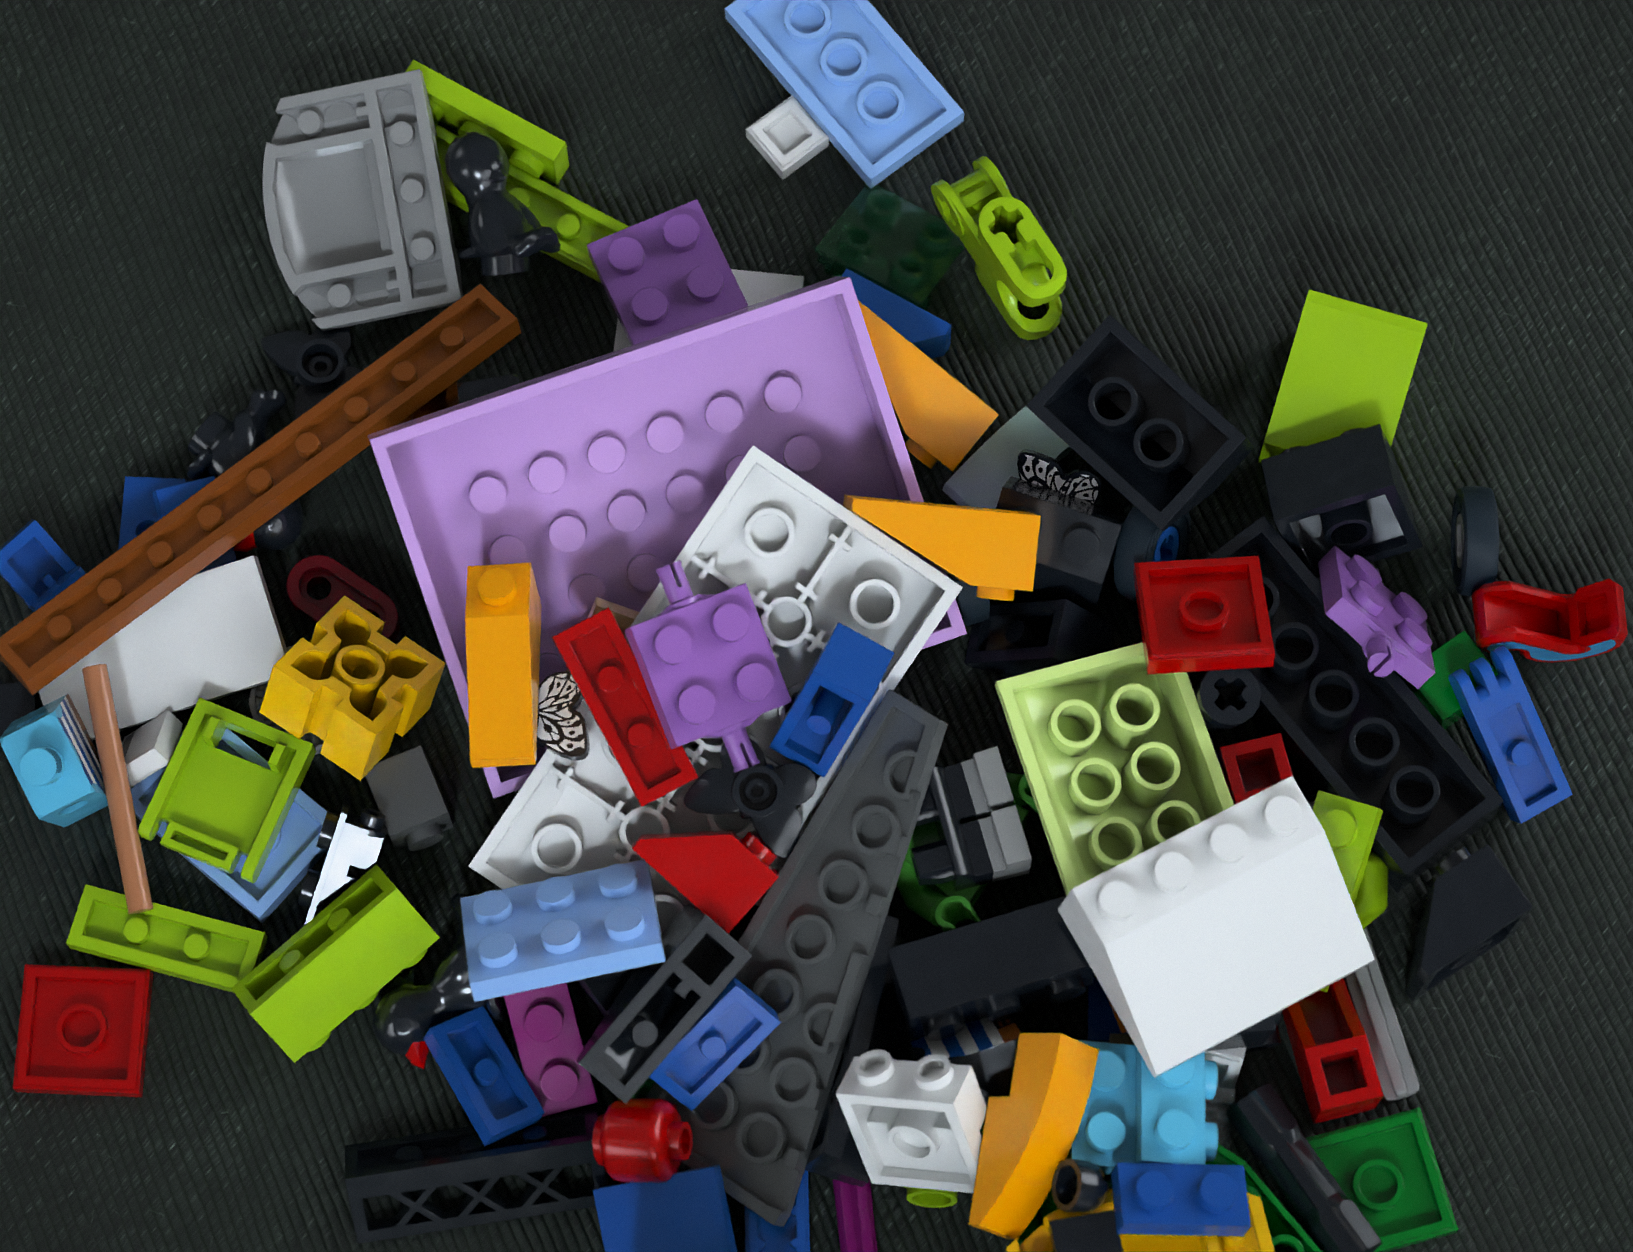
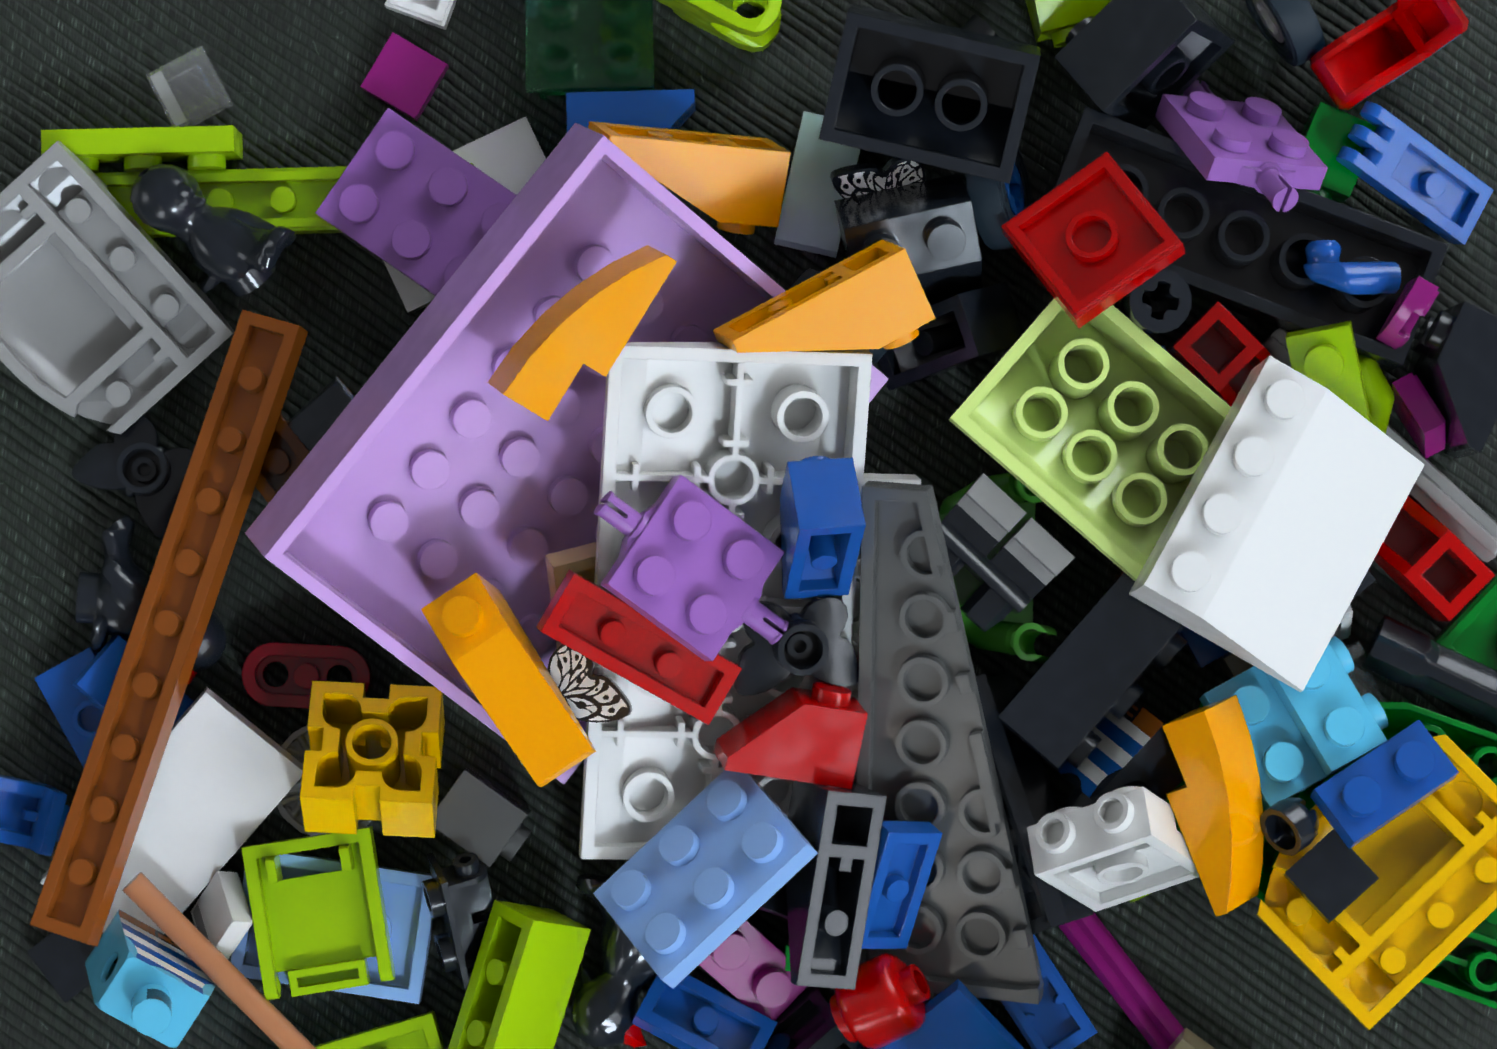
camera: 30 degrees left, 15 degrees up
none -> clear tile [146,46,234,127]
none -> magenta tile [360,32,449,121]
none -> light orange slope [487,245,677,421]
none -> blue arm [1303,240,1401,295]
none -> magenta tile [1376,276,1439,350]
none -> magenta tile [1392,372,1446,459]

